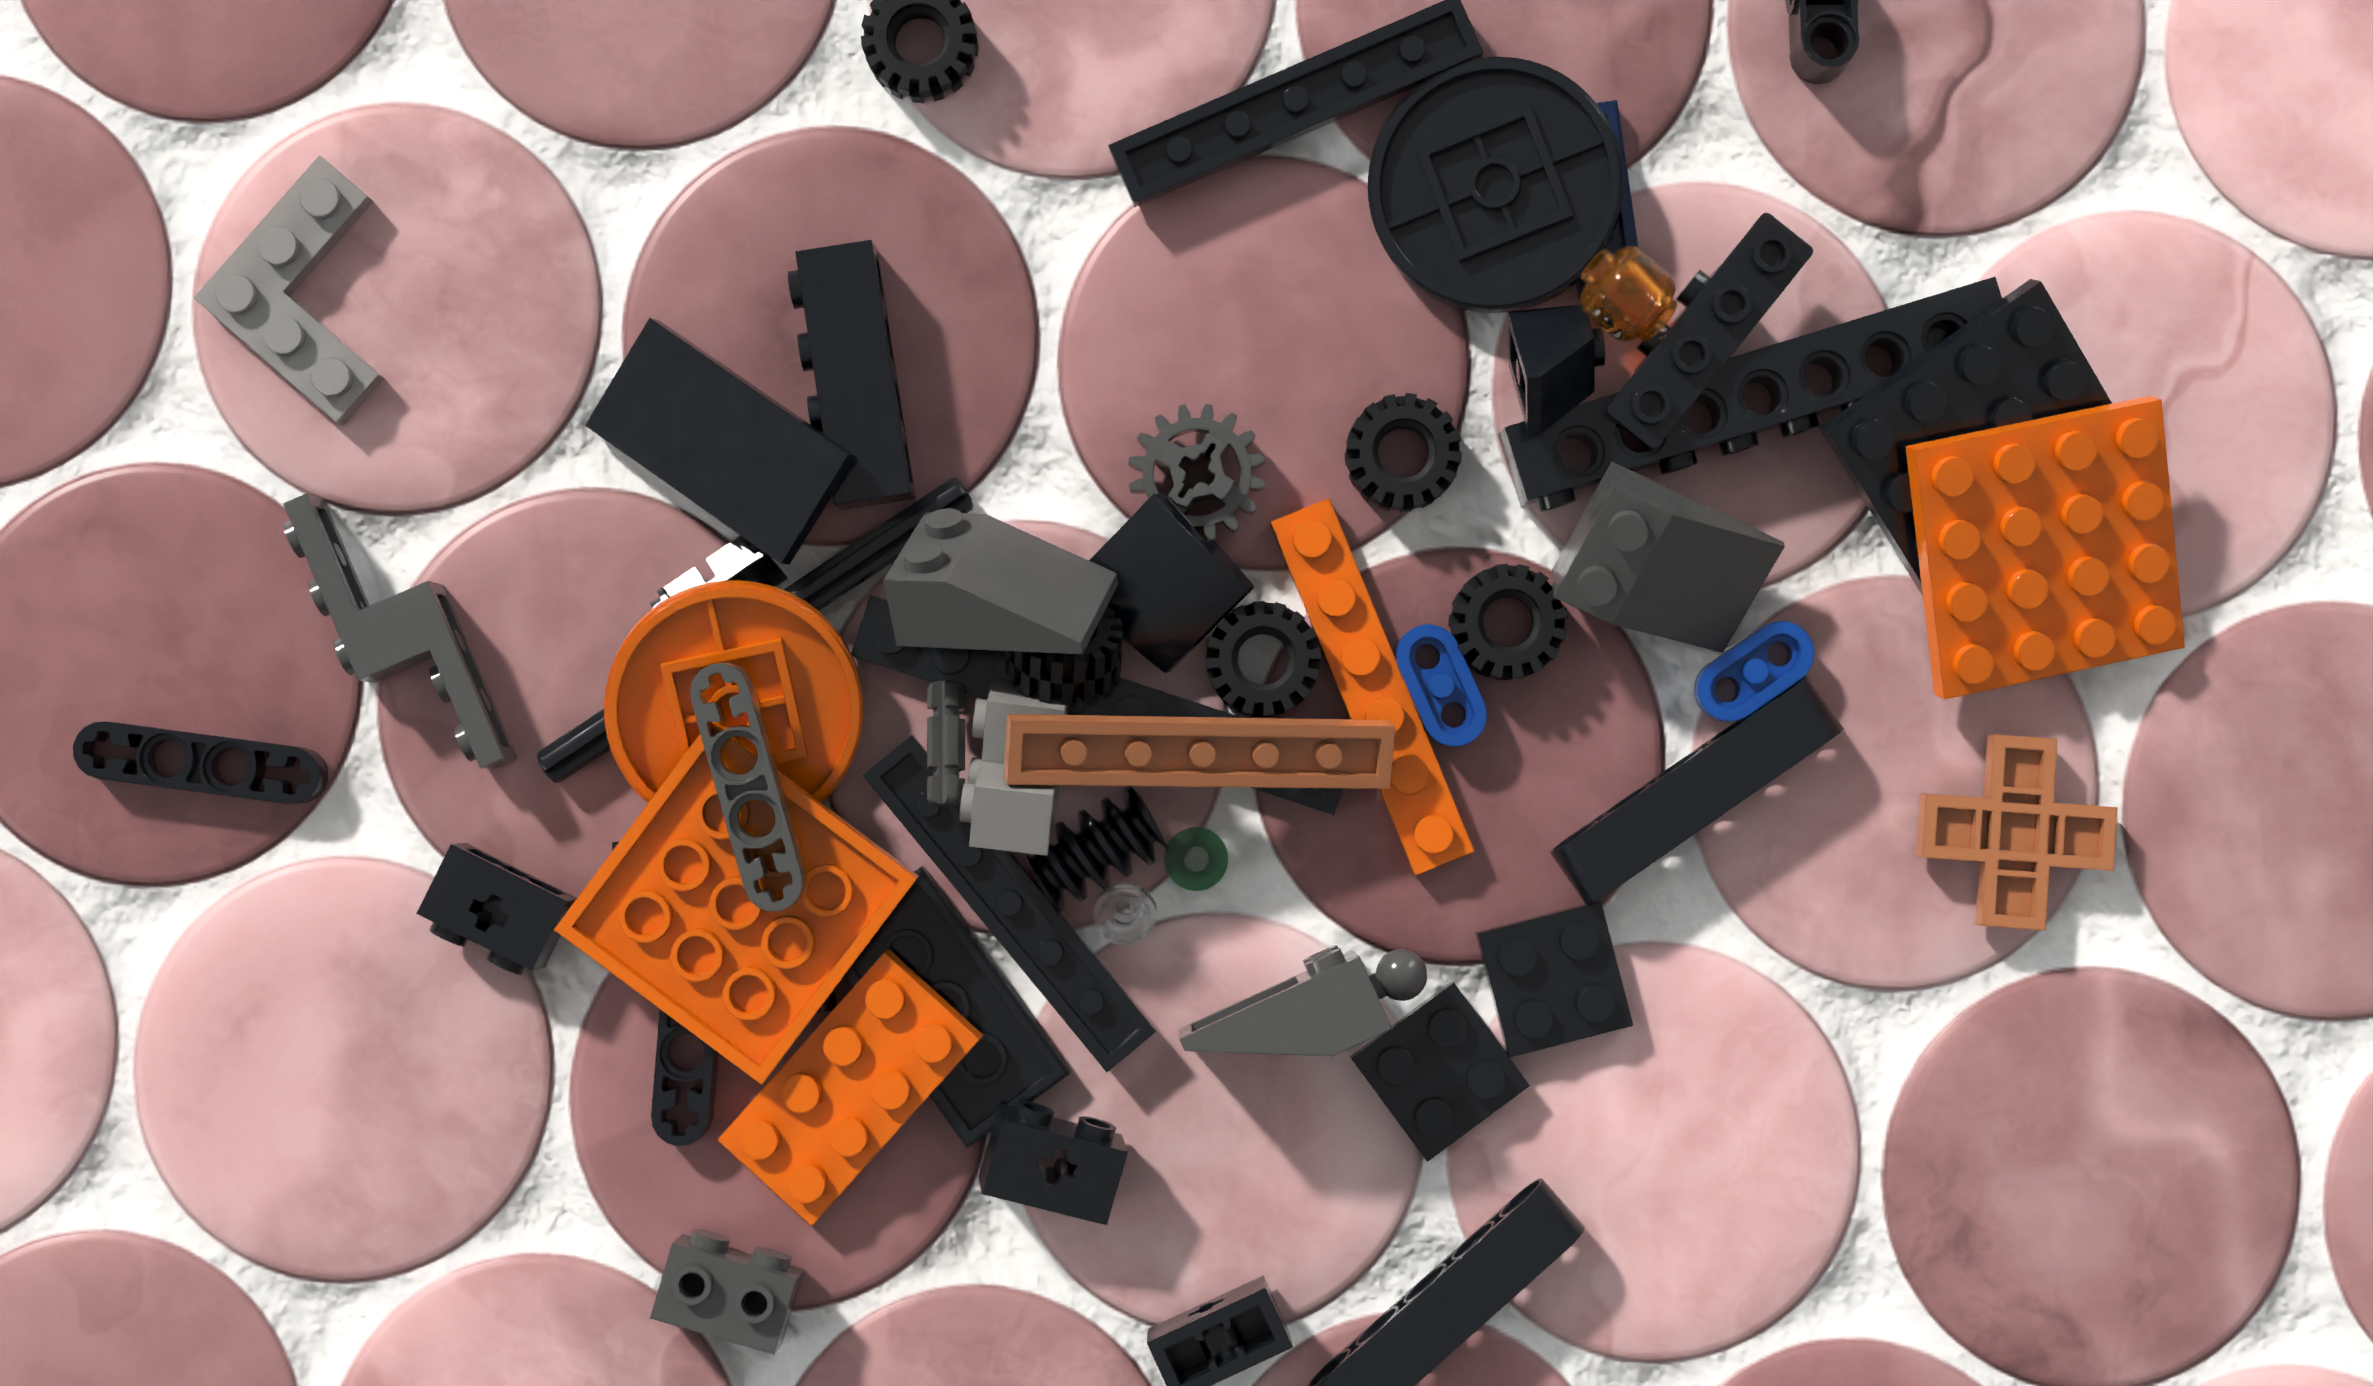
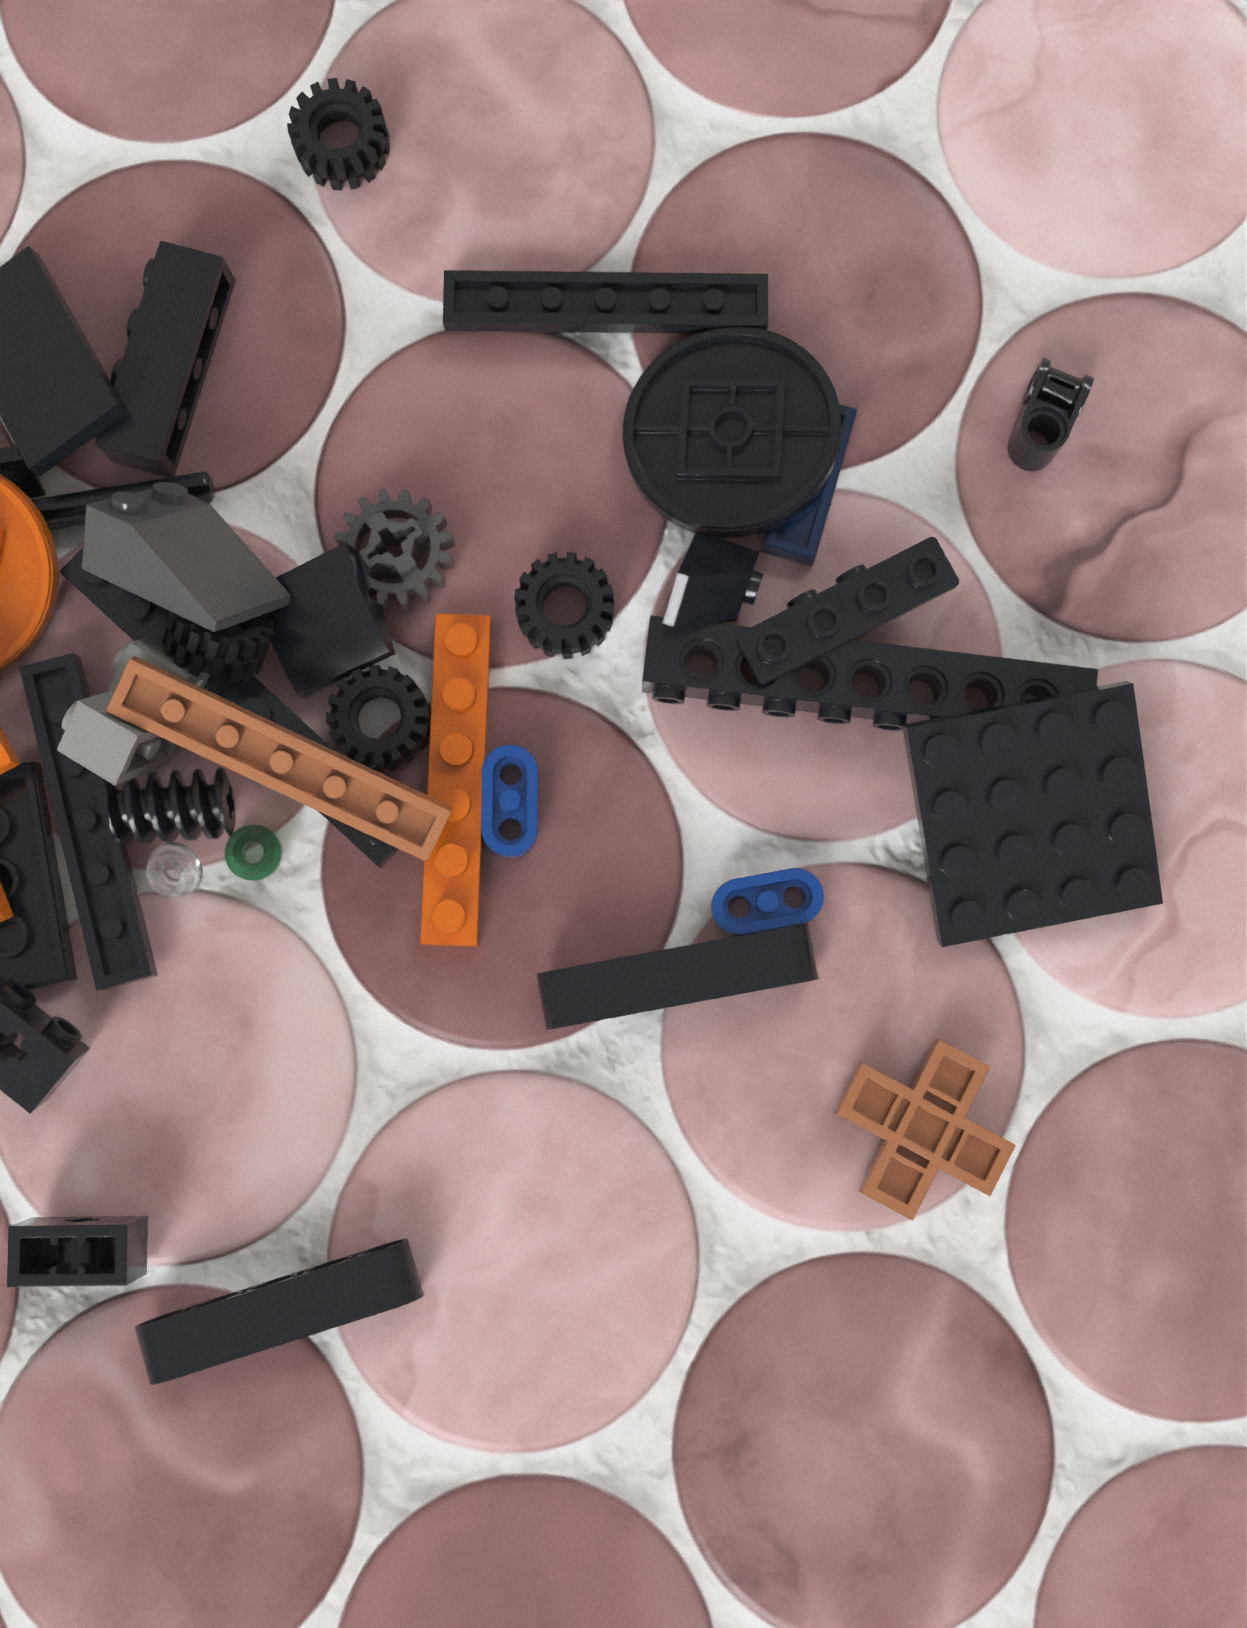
camera: 25 degrees right, 5 degrees down
dark grey axle [927,680,965,807] -> none
dark grey slope [1179,945,1427,1056] -> none
black plate [1350,981,1530,1162] -> none
black tyre [1448,563,1568,680] -> none
black plate [1475,901,1633,1057] -> none
dark grey slope [1552,461,1785,653] -> none
clear orange head [1580,246,1677,342] -> none
orange plate [1905,396,2185,700] -> none

